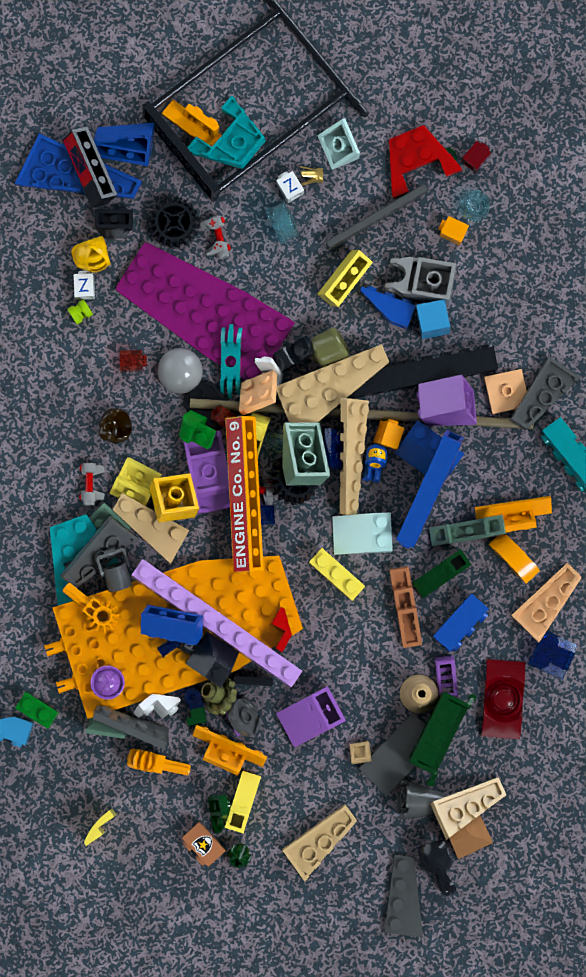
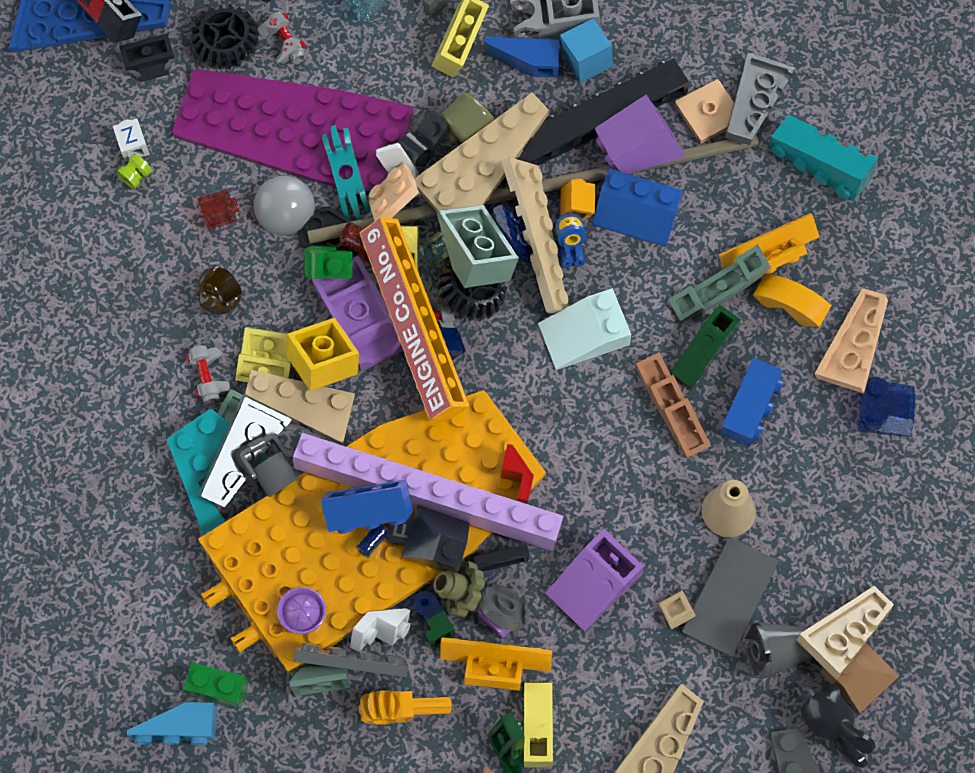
camera: 10 degrees left, 15 degrees down
light orange gear [63,583,119,633] -> none
yellow helmet [71,236,111,272] -> none
light yellow brick [309,548,365,601] -> none
blue brick [396,430,464,548] -> none
dark green container [407,692,476,786] -> none
medium lavender slope [434,656,458,697] -> none
dark red slope [481,659,525,739] -> none

